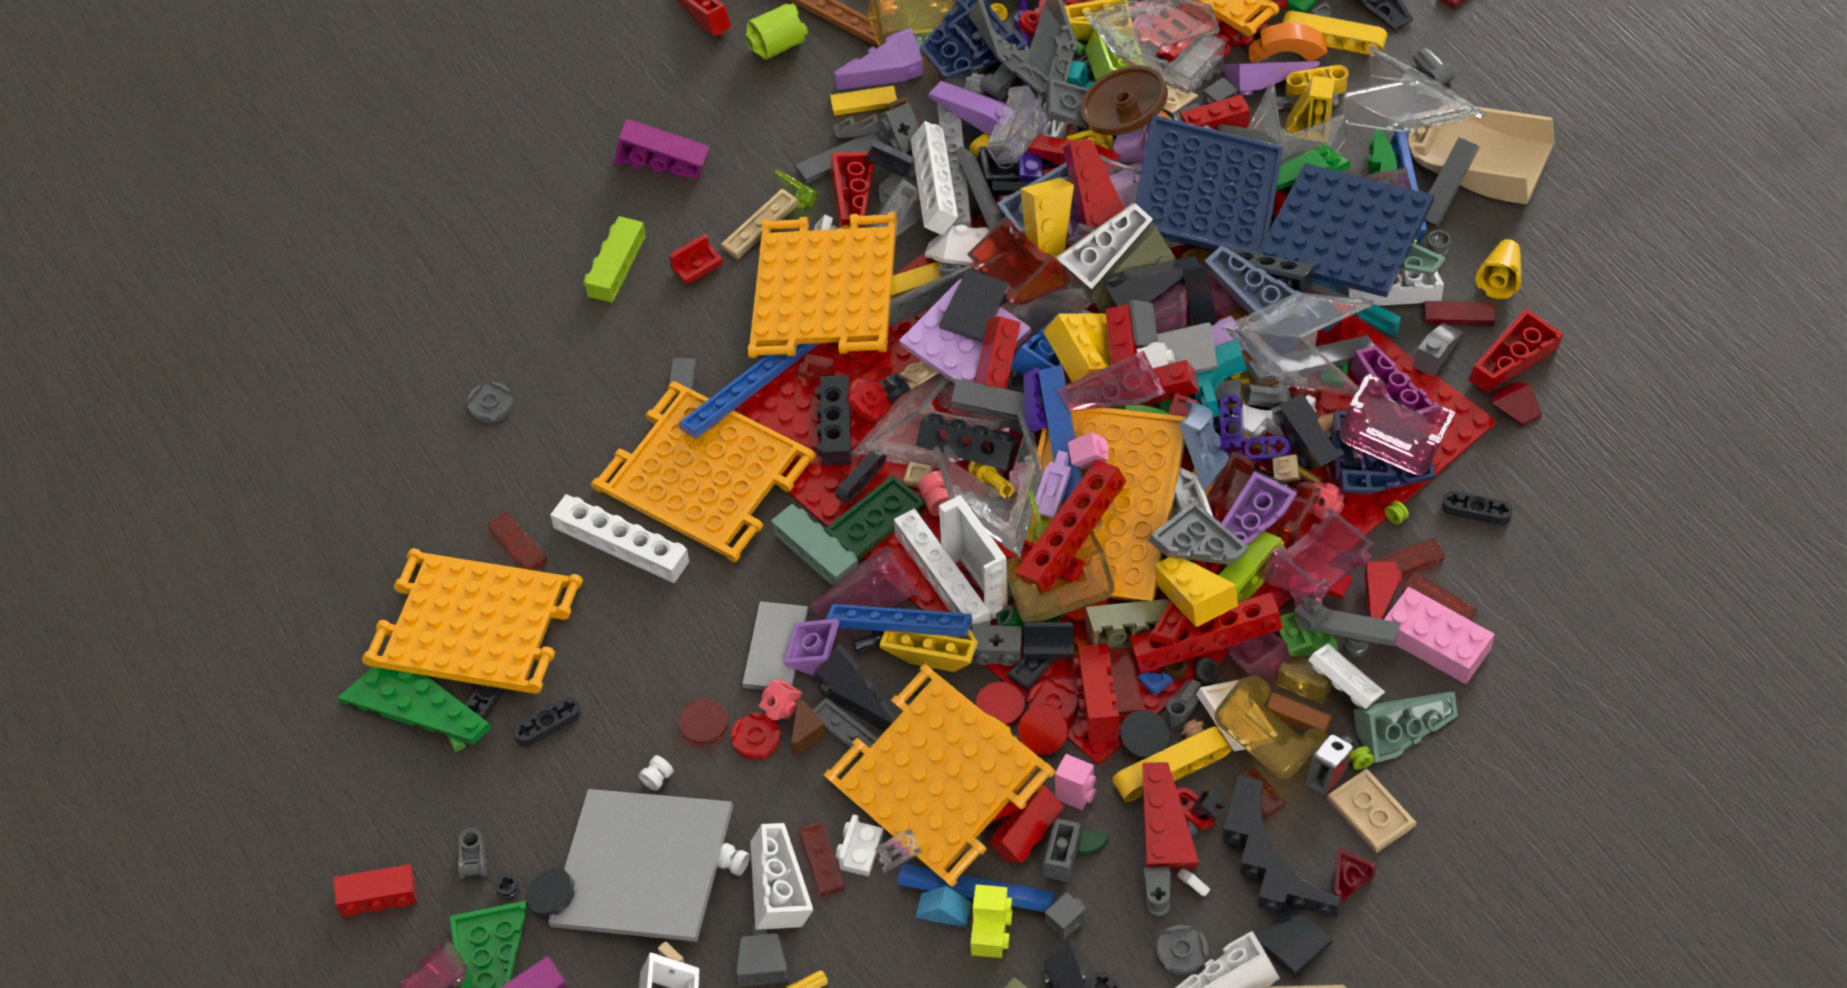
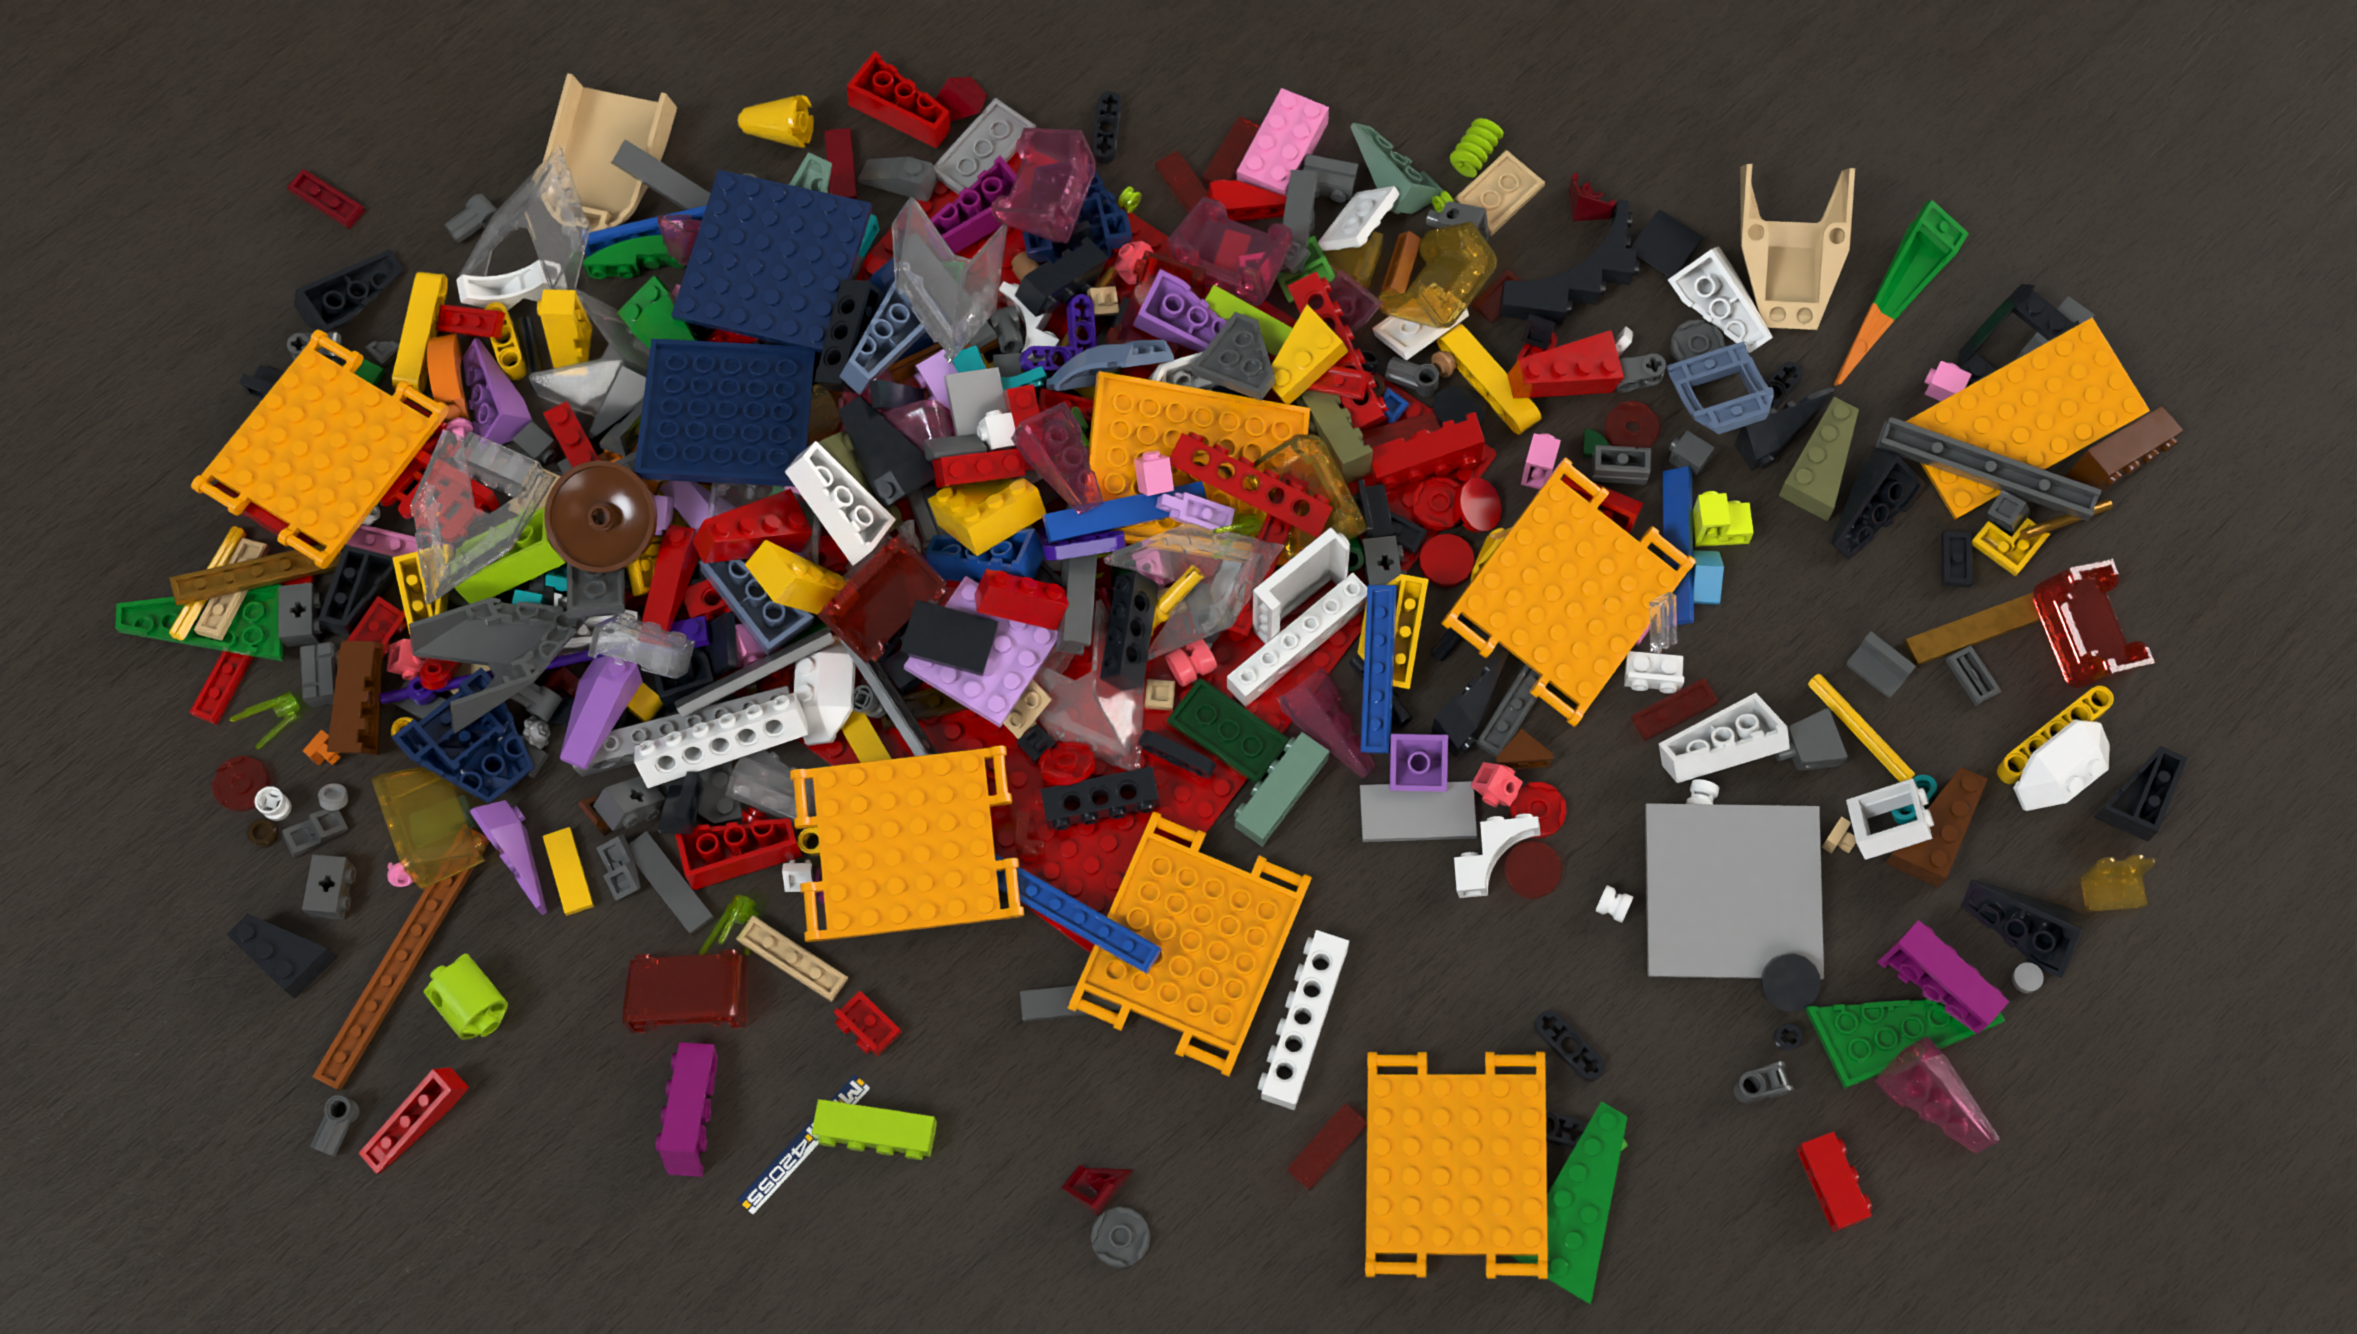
camera: 100 degrees left, 15 degrees up
none -> red tile [436,304,505,339]
none -> bright pink plate [446,417,473,446]
none -> white arch [456,260,564,311]
none -> clear red windscreen [622,949,747,1034]
none -> sticker [738,1074,870,1214]
none -> red plate [741,806,769,824]
none -> light grey tile [933,98,1036,195]
none -> dark red slope [1061,1164,1133,1217]
none -> dark grey brick [1303,154,1358,203]
none -> lime piece [1450,118,1503,177]
none -> white arch [1454,814,1541,898]
none -> clear red tile [1604,401,1660,449]
none -> sand blue wedge [1666,341,1774,434]

